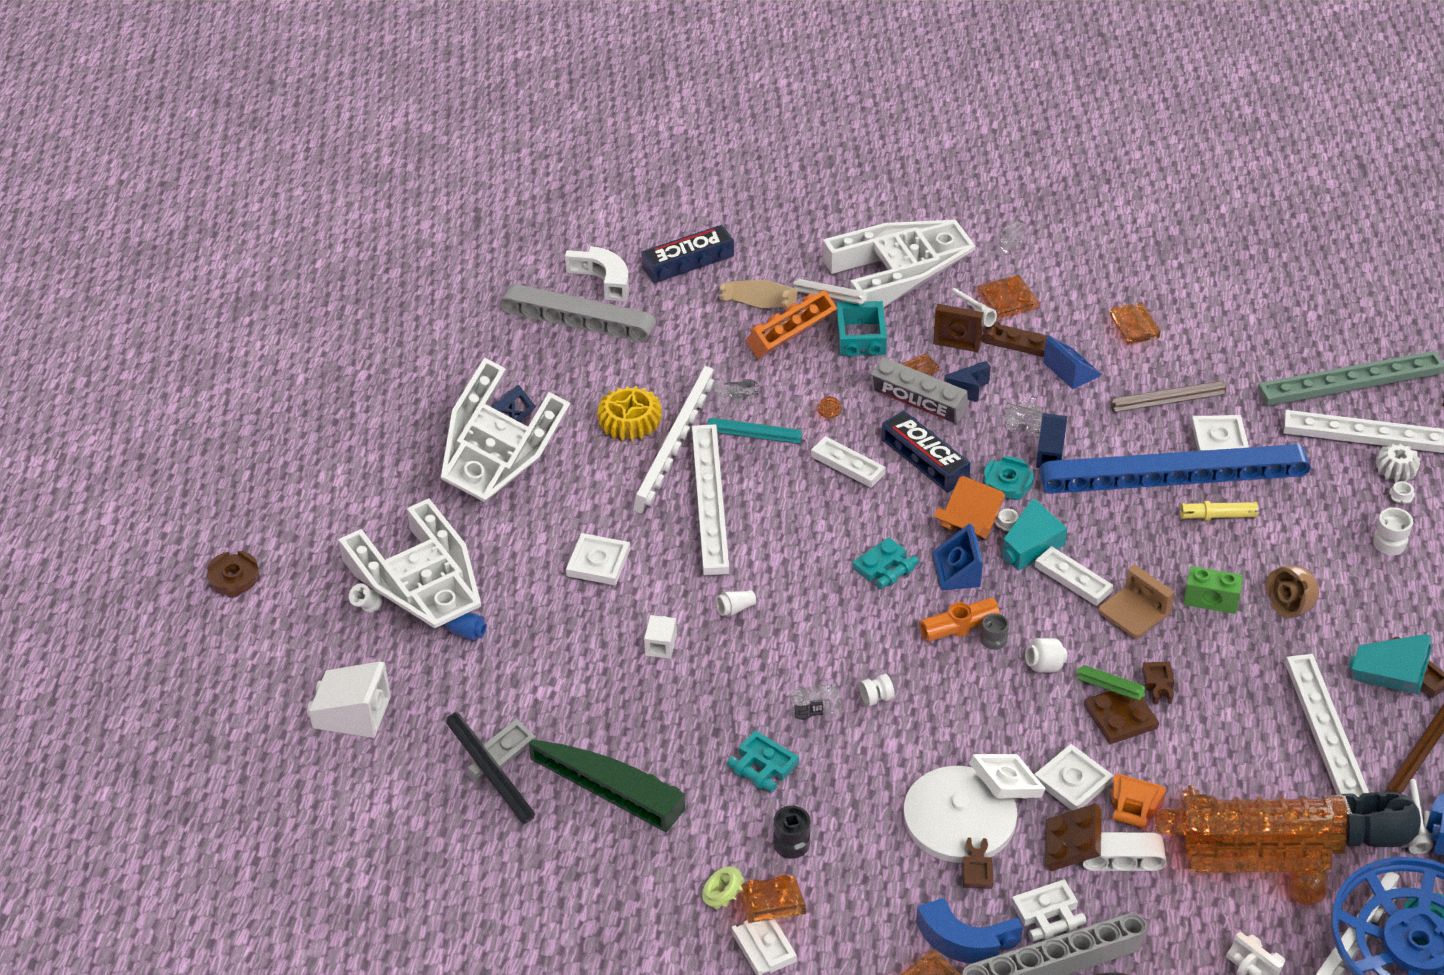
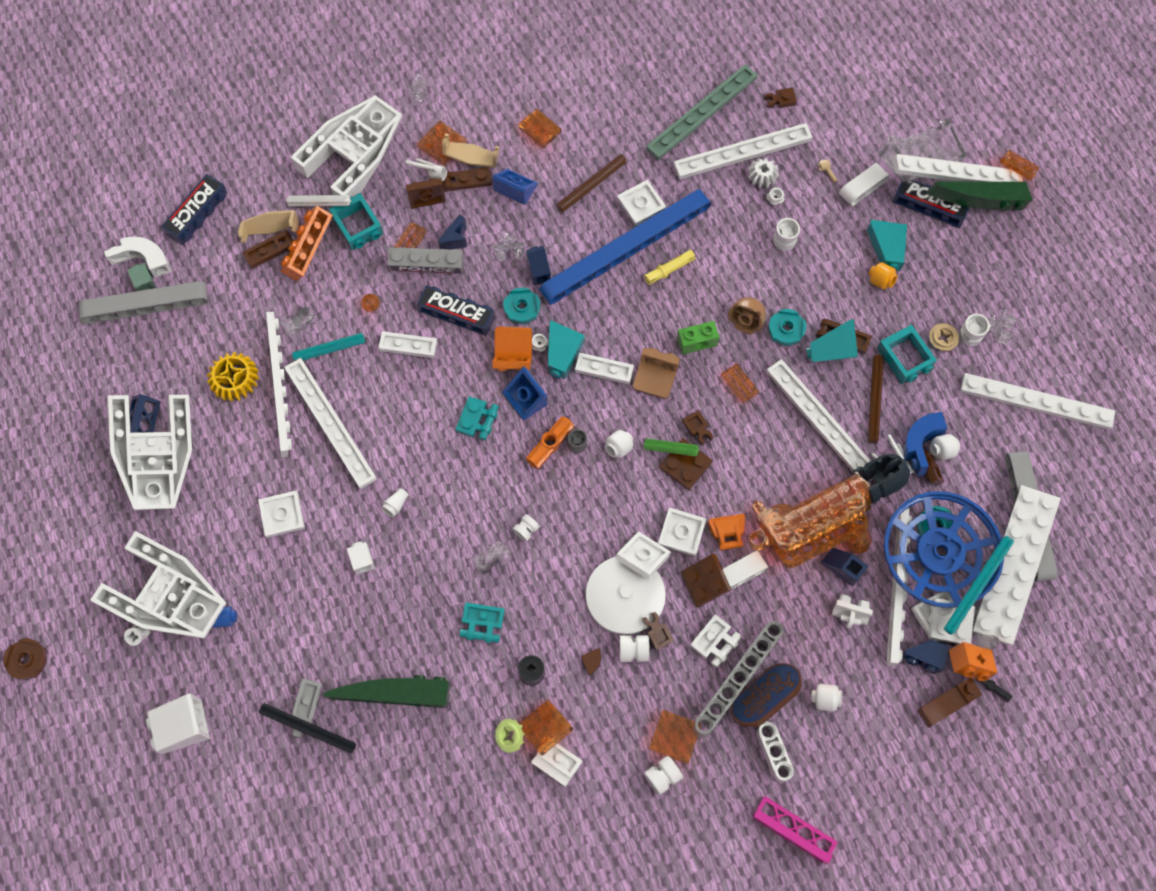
camera: 30 degrees left, 25 degrees up
blue arch [916,898,1023,964] -> none
none -> sand green brick [127,263,157,291]
none -> reddish brown plate [242,230,293,269]
none -> tan piece [442,133,500,168]
none -> reddish brown tile [581,648,601,676]
none -> white wheel [620,635,649,662]
none -> clear orange tile [721,363,759,404]
none -> teal plate [768,309,806,346]
none -> dark blue slope [821,547,869,587]

